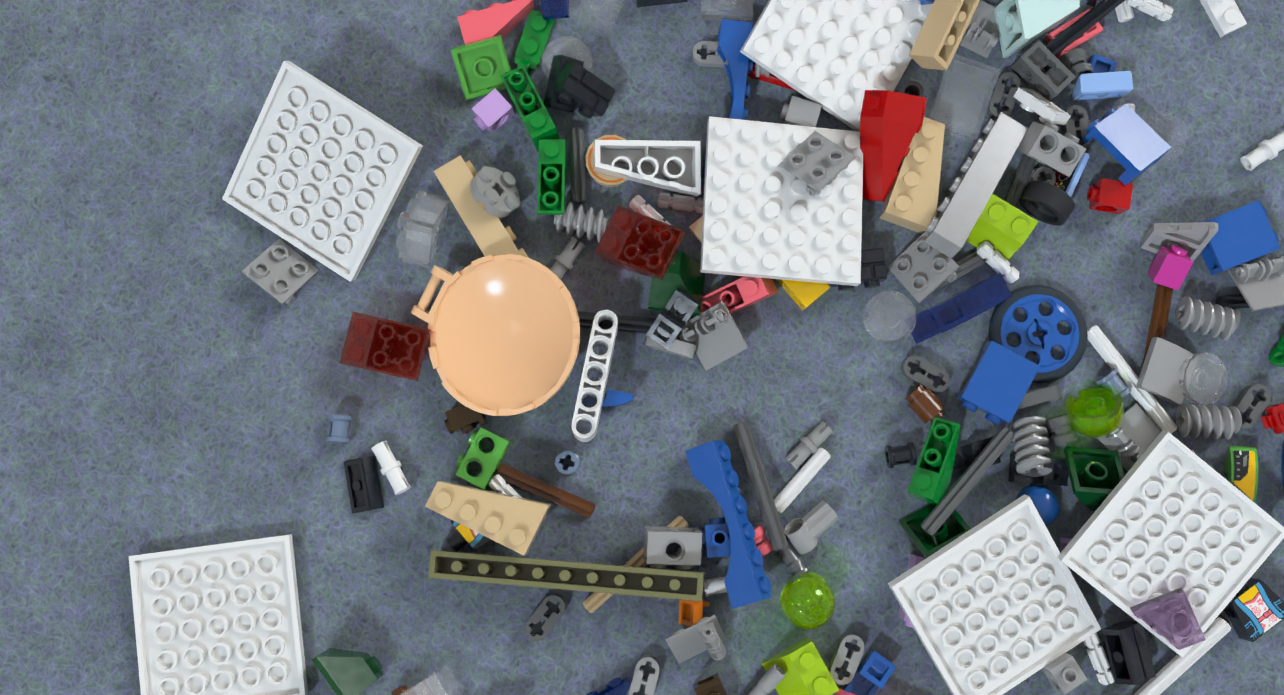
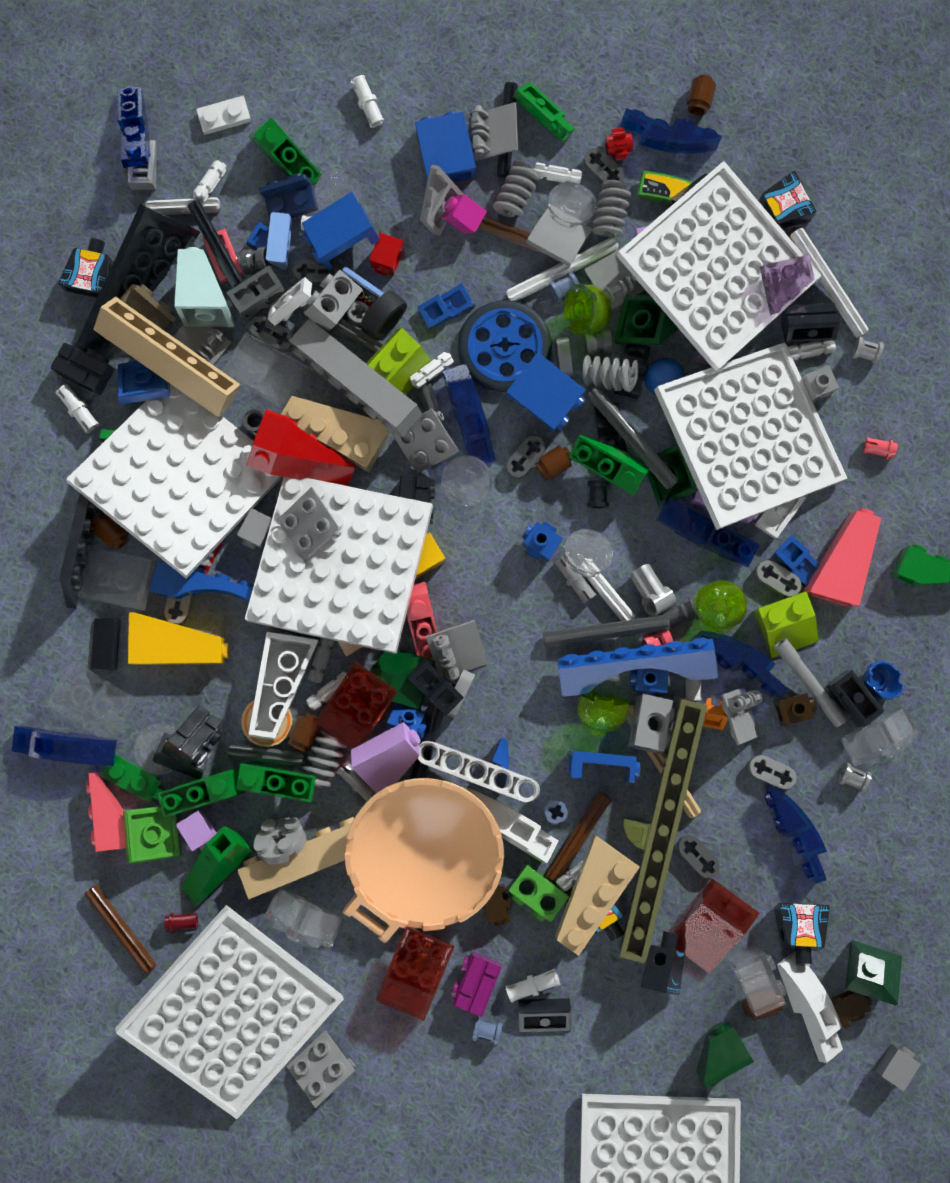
camera: 80 degrees left, 0 degrees up
none -> reddish brown axle [85,885,156,974]
none -> yellow slope [128,612,230,665]
none -> dark red pin [164,912,198,934]
none -> green slope [182,826,253,906]
none -> green slope [248,117,322,184]
none -> dark blue bracket [259,174,318,221]
none -> reddish brown brick [288,712,322,752]
none -> lavender slope [351,722,420,793]
none -> blue brick [385,703,427,740]
none -> blue slope [417,283,475,329]
none -> magenta brick [450,952,502,1017]
none -> white slope [467,788,559,864]
none -> blue brick [522,522,563,562]
none -> white axle [534,163,582,185]
none -> clear tile [562,529,614,577]
none -> blue panel [568,750,640,783]
none -> clear neon green cylinder [577,691,629,736]
none -> yellowish green tile [623,818,649,849]
none -> black torso [641,931,685,995]
none -> clear blue slope [656,498,759,567]
none -> clear red slope [673,878,760,974]
none -> clear blue slope [694,631,788,697]
none -> white plate [755,496,806,539]

